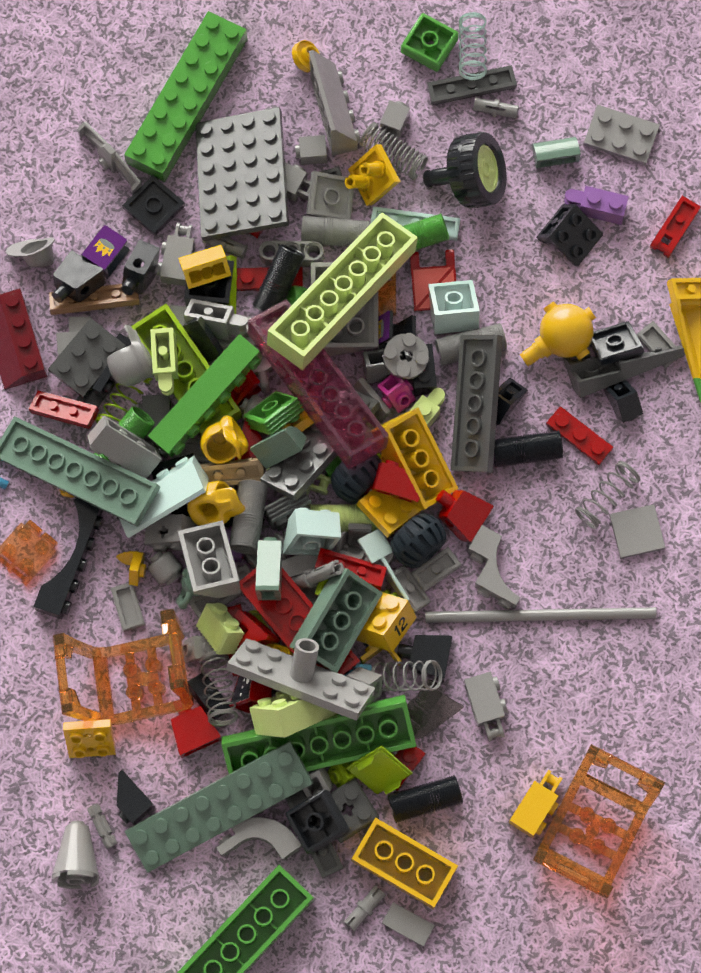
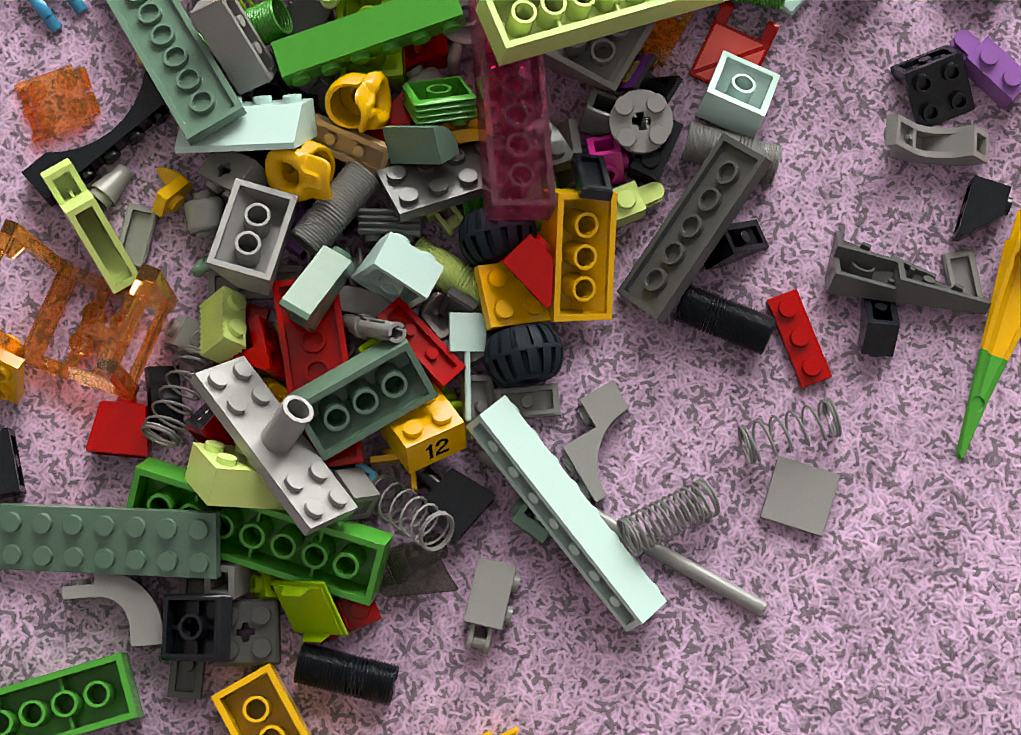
camera: 25 degrees right, 5 degrees up
red torso [436,490,494,542] -> none
yellow piece [520,301,596,367] -> none
black tile [590,321,644,366] -> none
none -> yellowish green slope [40,158,141,294]
none -> light grey cone [90,164,134,211]
none -> light aqua brick [466,395,667,632]
none -> sand green bracket [510,497,550,545]
none -> black tile [571,153,613,201]
none -> light grey piece [617,478,720,556]
none -> light grey arch [883,113,990,166]
none -> black slope [952,175,1013,242]

